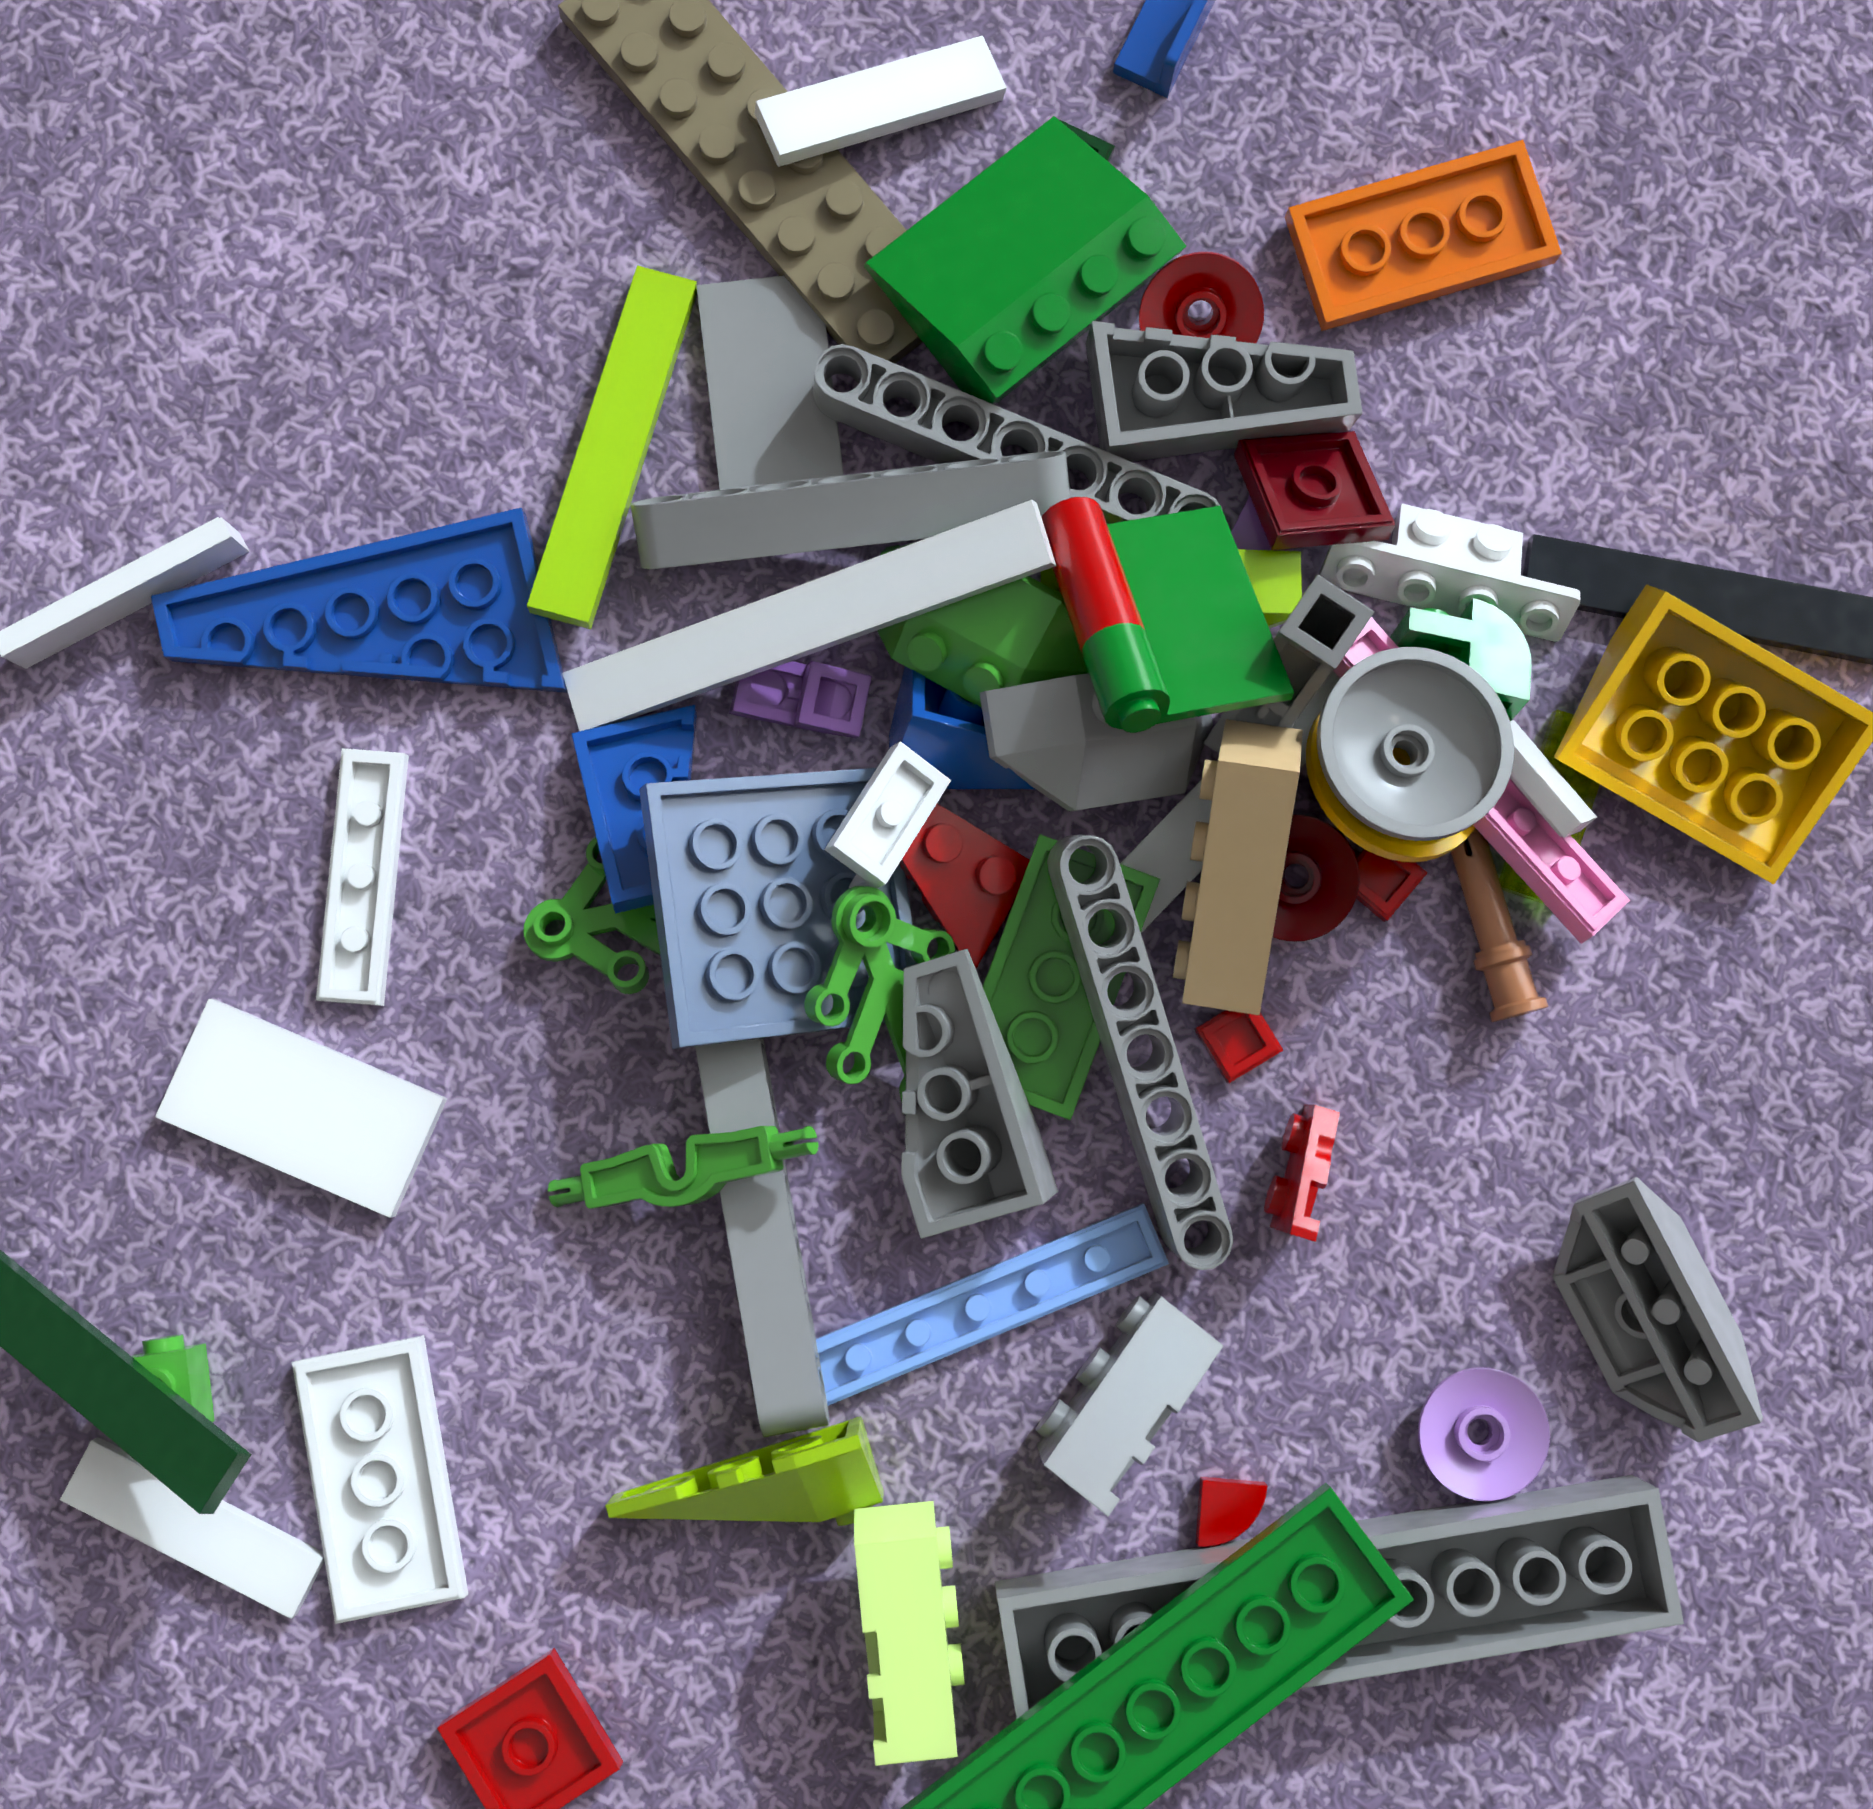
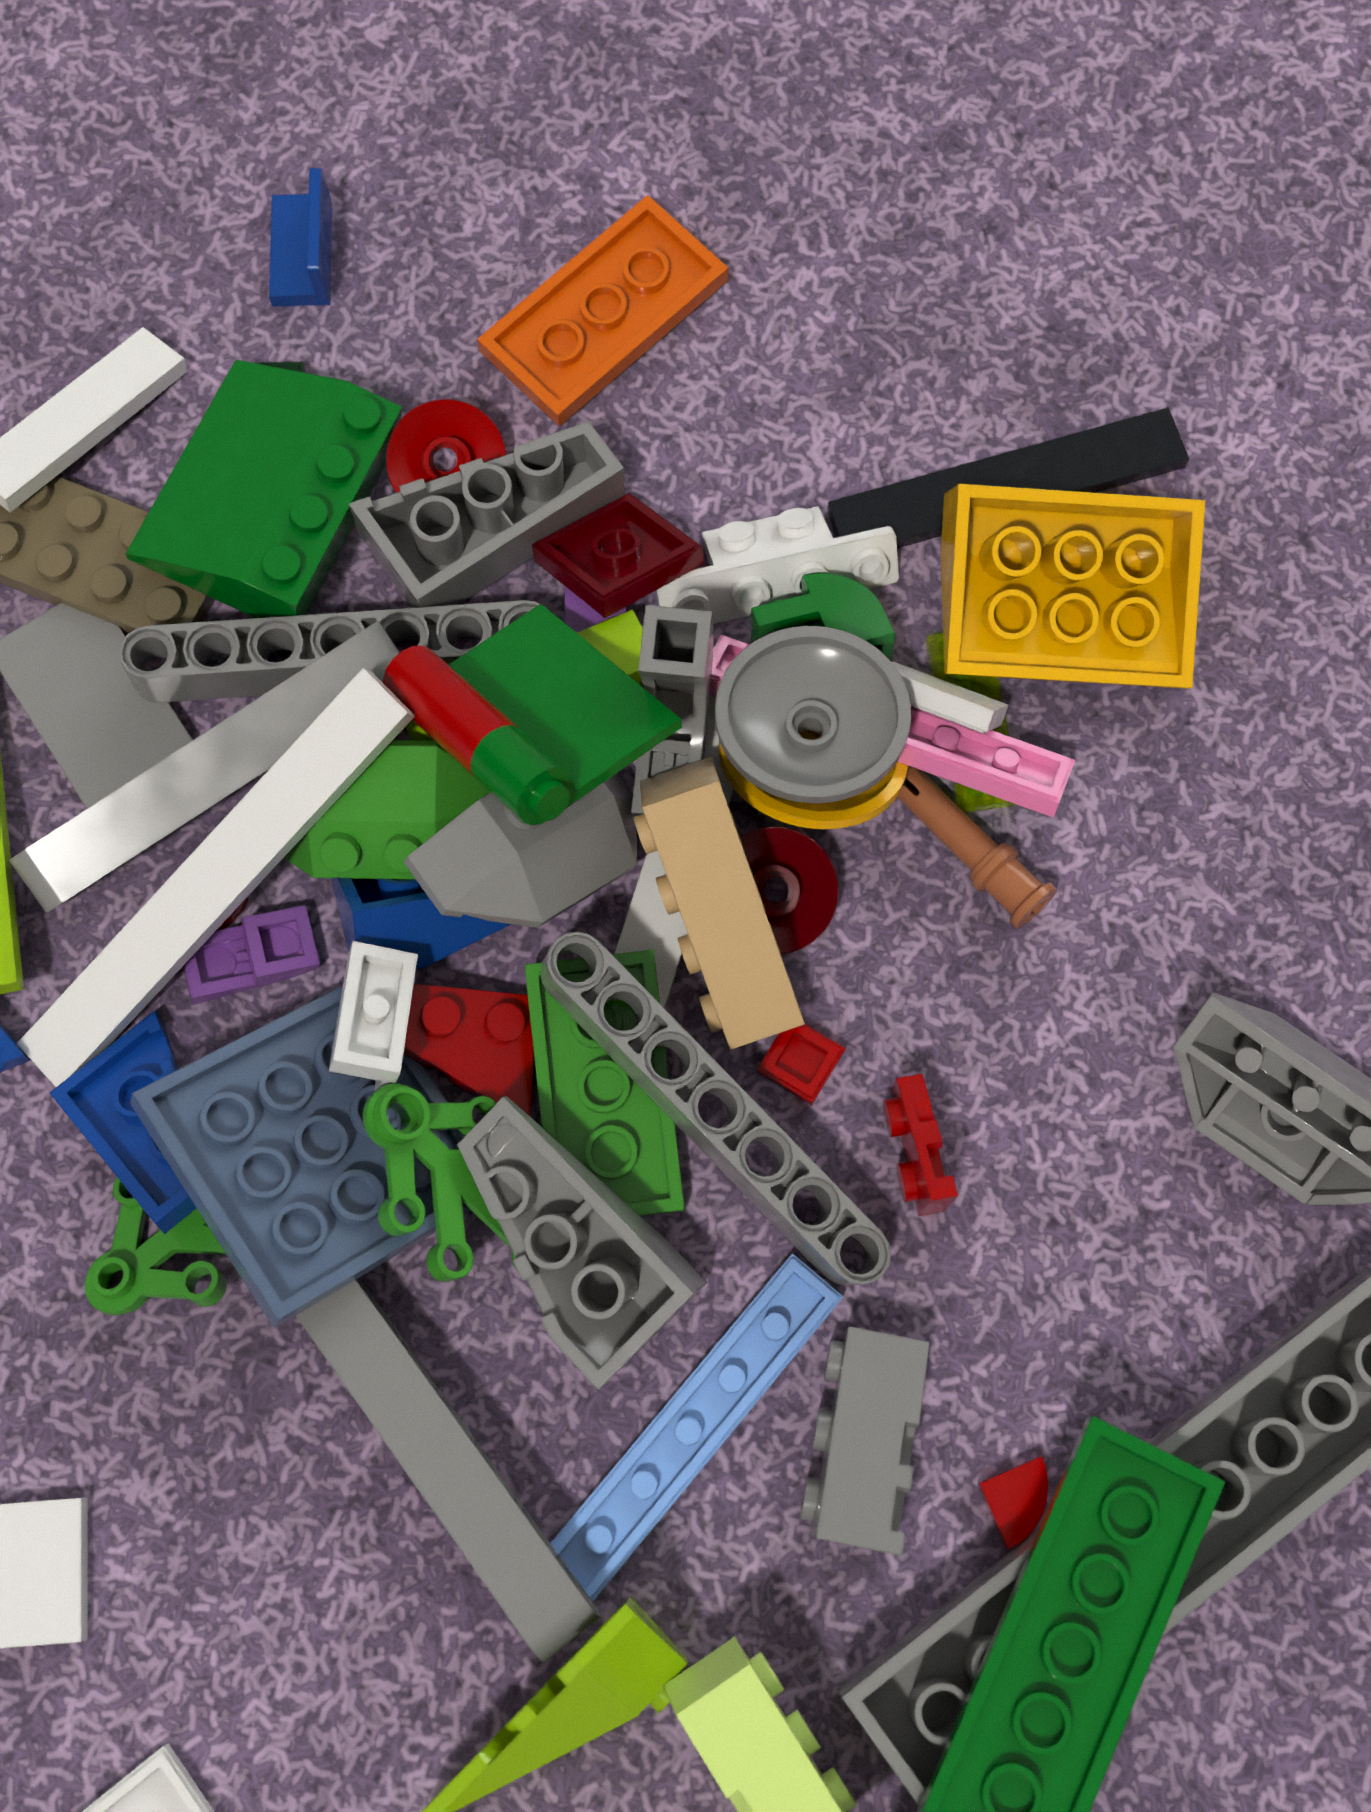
camera: 20 degrees left, 10 degrees down
bright green piece [548,1126,819,1209] -> none
red tile [1356,848,1428,922] -> none
lavender dish [1418,1367,1550,1501] -> none

